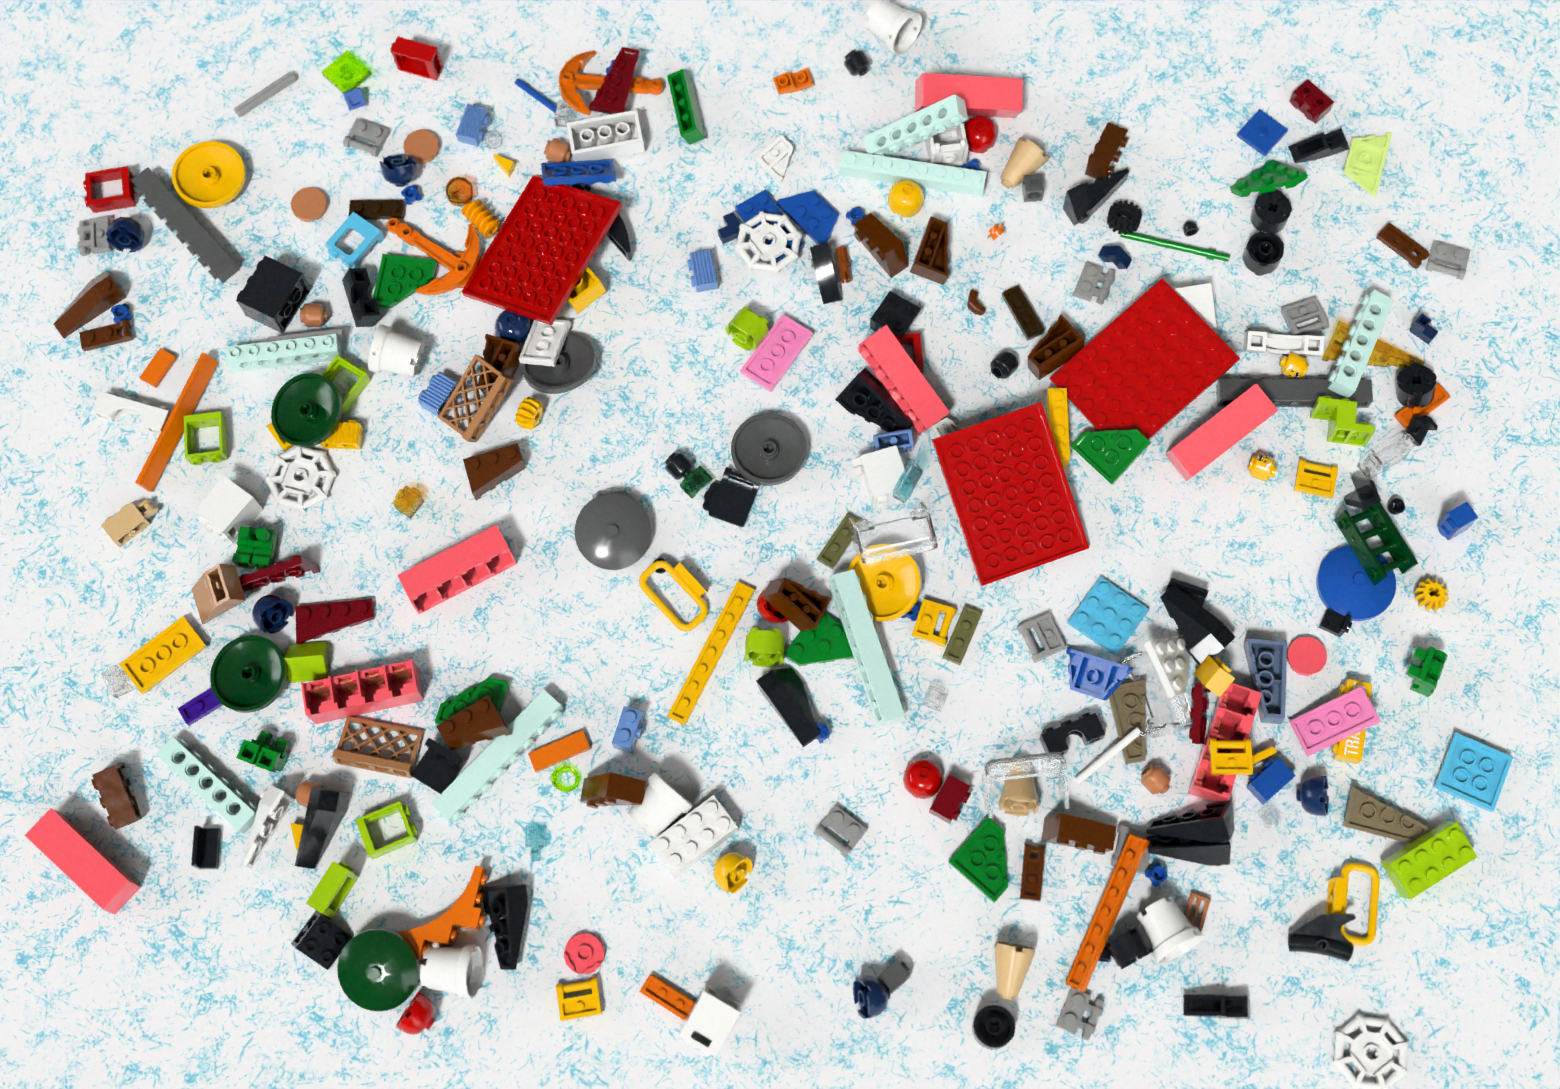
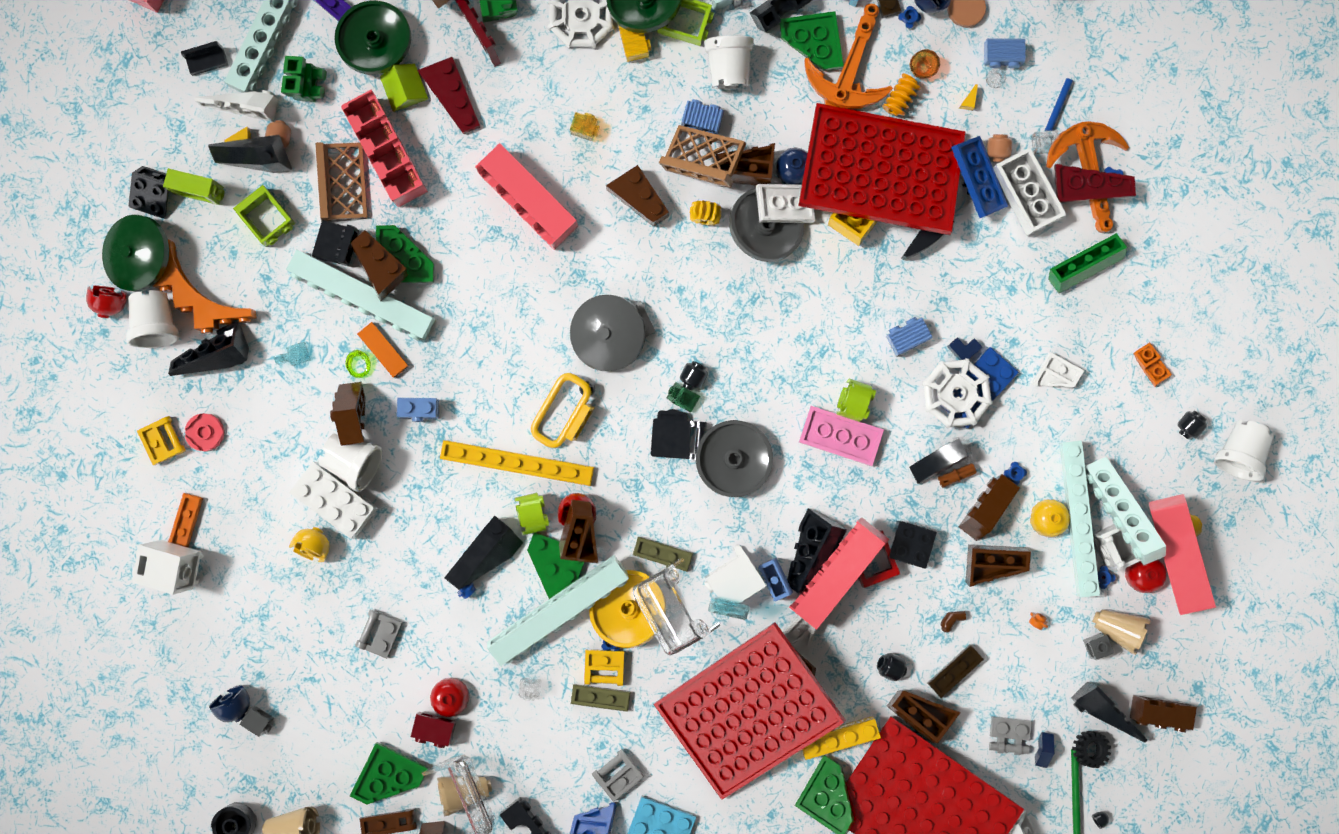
camera: 70 degrees right, 15 degrees up
dark blue cylinder [252,594,293,634] -> none
blue wing [776,190,839,245] -> none

